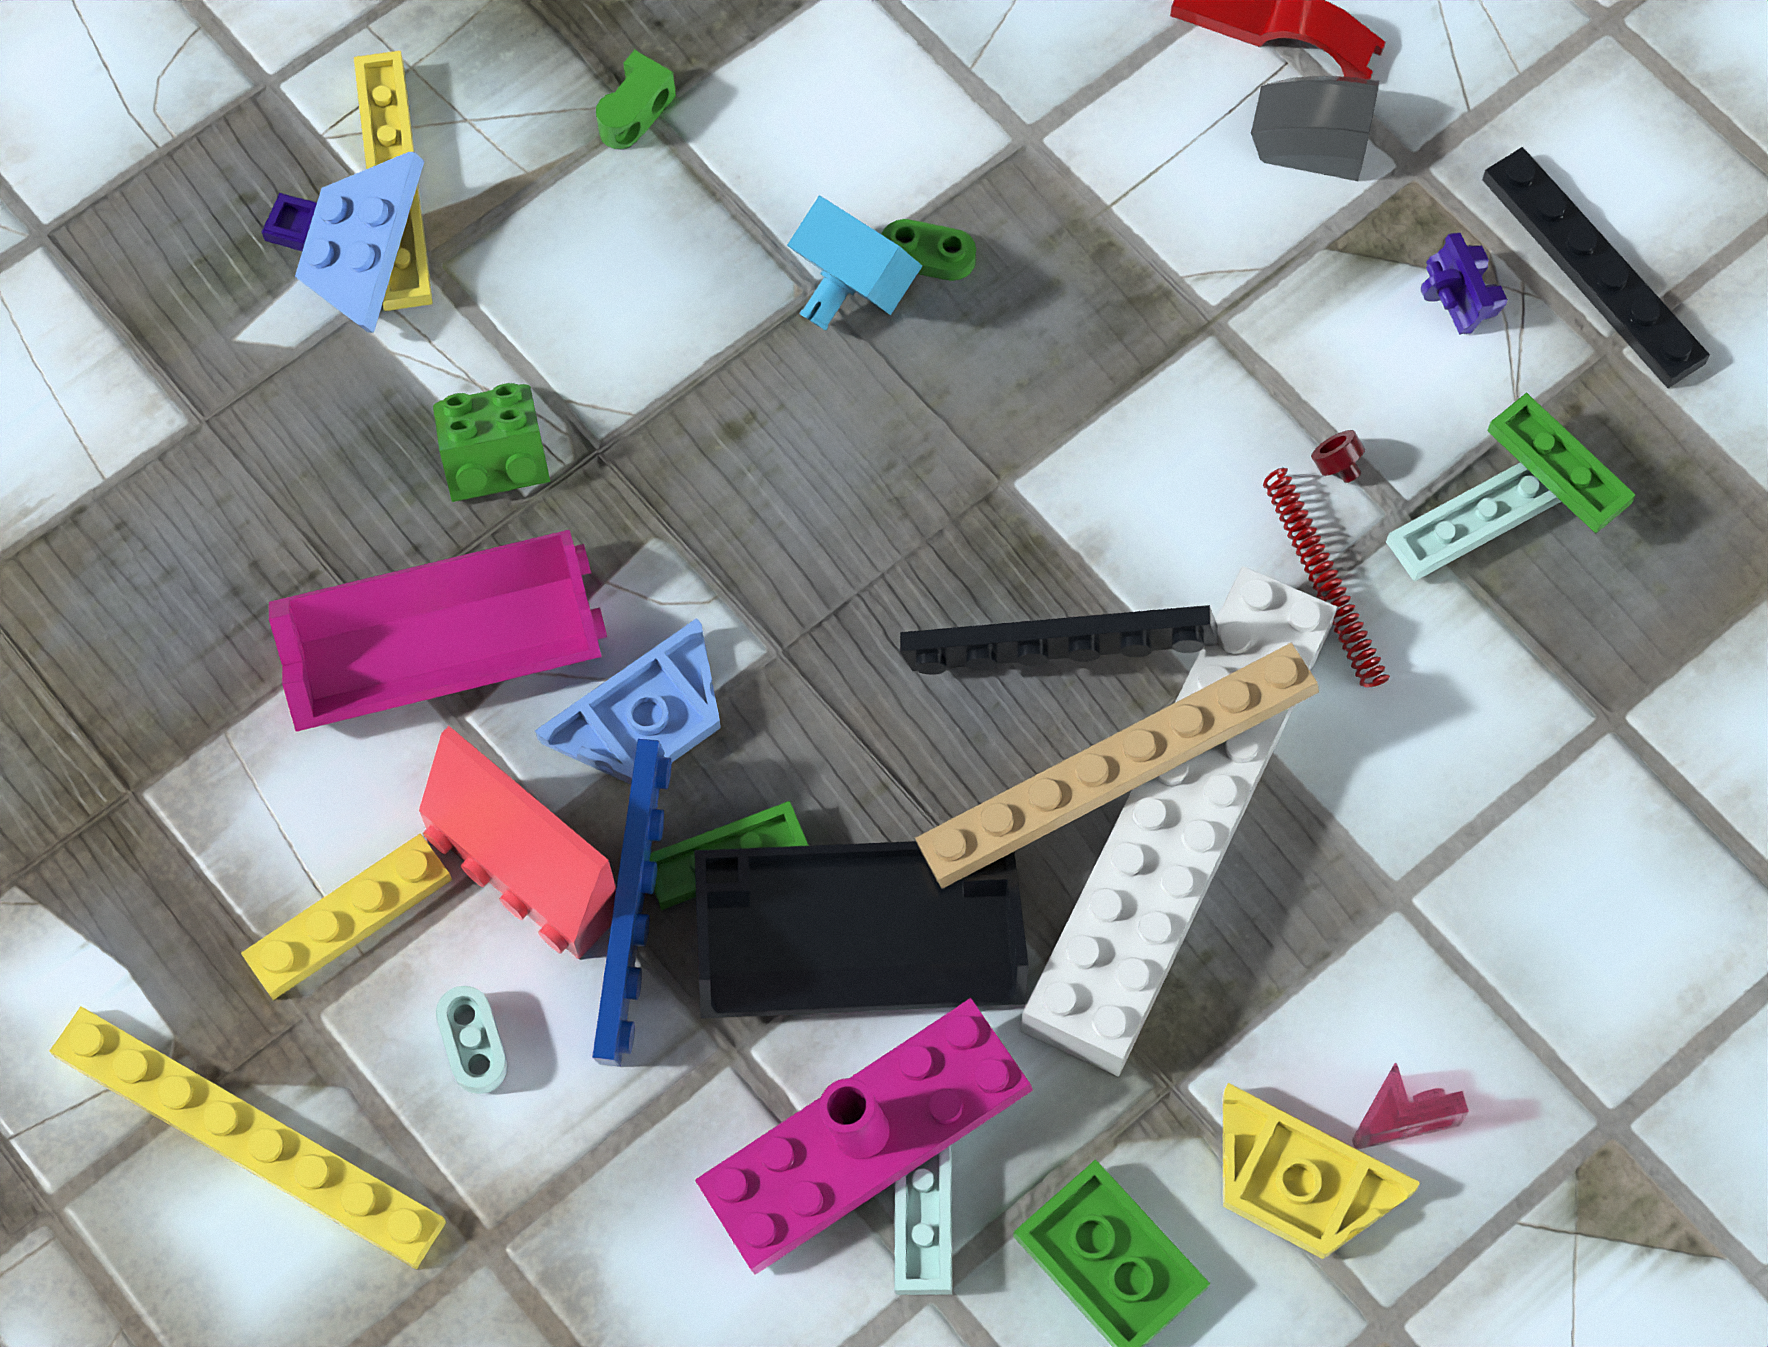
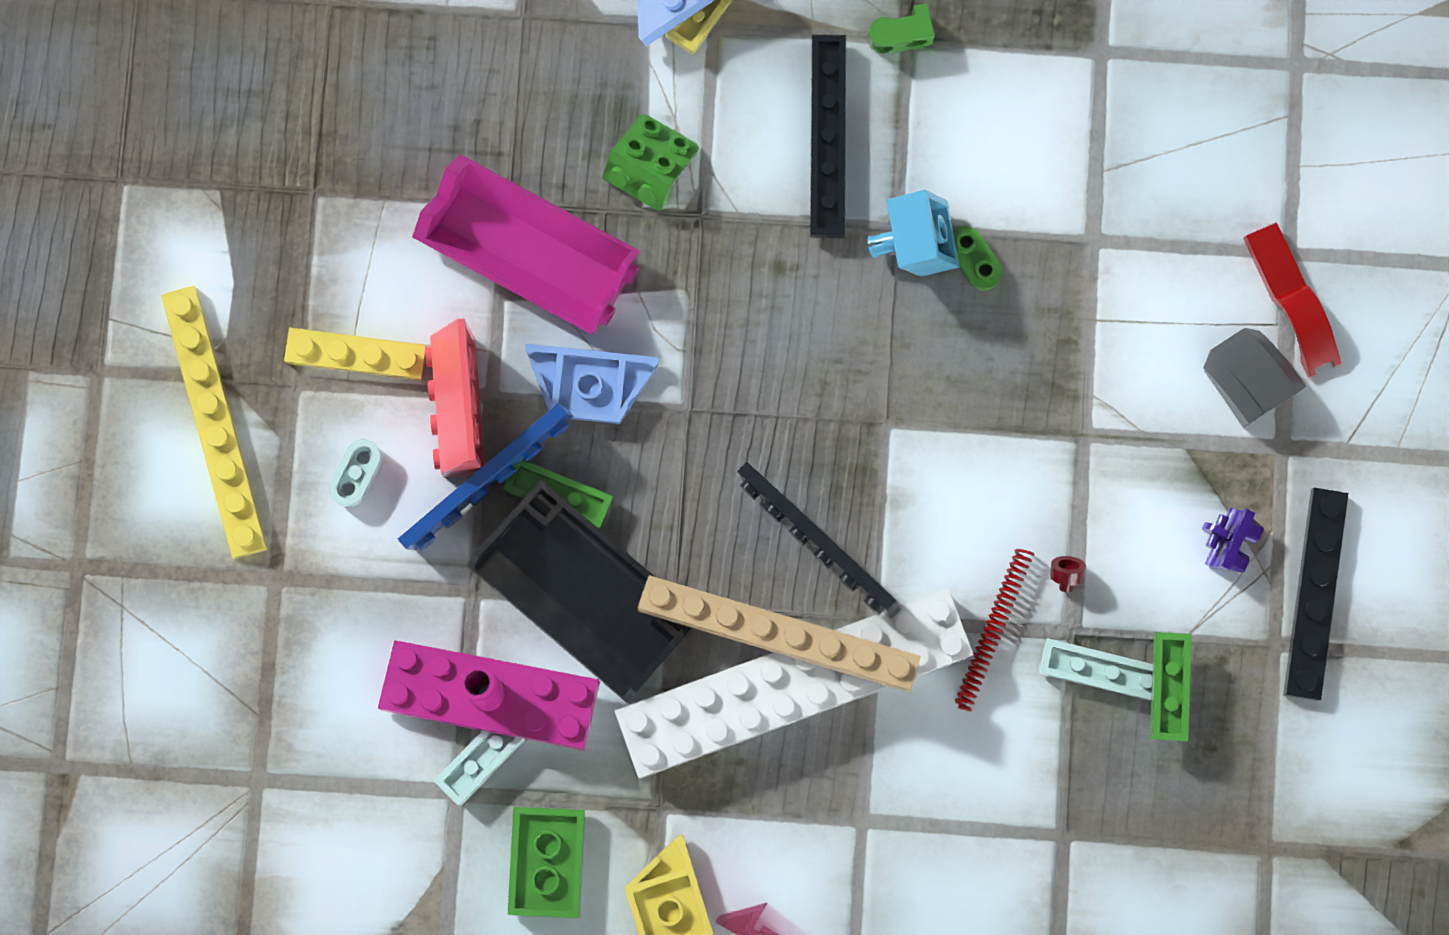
camera: 45 degrees right, 15 degrees up
none -> black plate [810,35,846,238]

